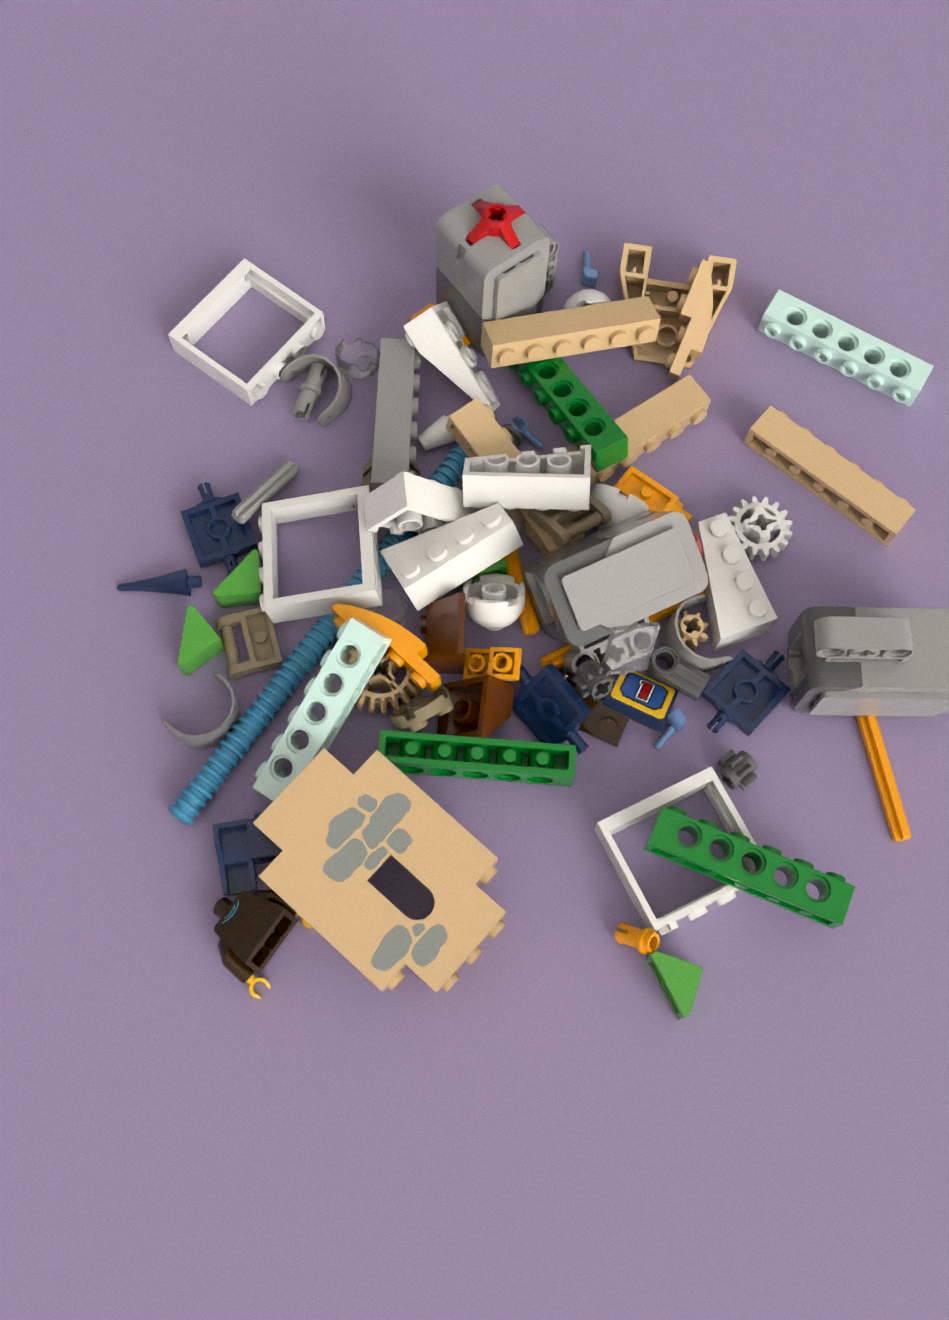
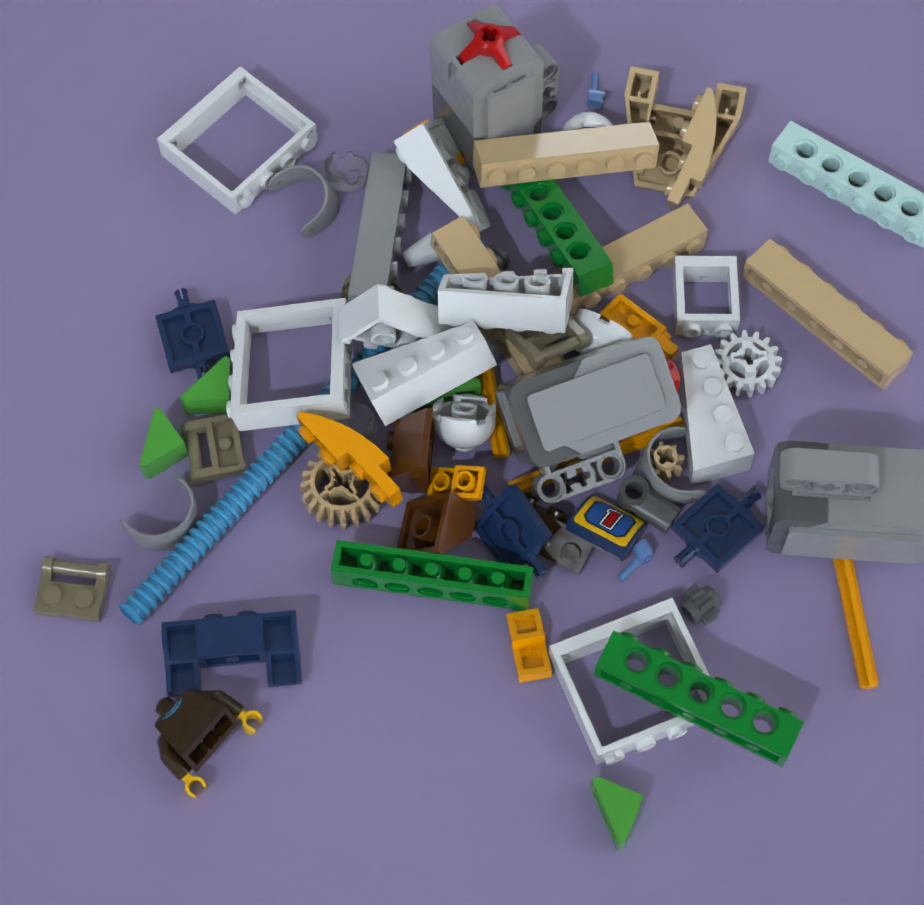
camera: 10 degrees right, 5 degrees down
dark blue piece [117,569,202,596] -> none
light grey axle [232,460,299,524] -> none
light aqua brick [252,618,393,801] -> none
tan panel [253,748,507,994] -> none
light grey pin [291,363,329,421] -> none
dark tan plate [389,686,454,732] -> none
medium blue hand [508,416,544,449] -> none
dark grey gear [573,659,615,700] -> none
clear piece [603,622,661,675] -> none
light orange pin [615,922,660,955] -> none
none -> dark tan plate [33,556,111,622]
none -> light orange slope [506,608,552,683]
none -> white window [672,256,740,338]

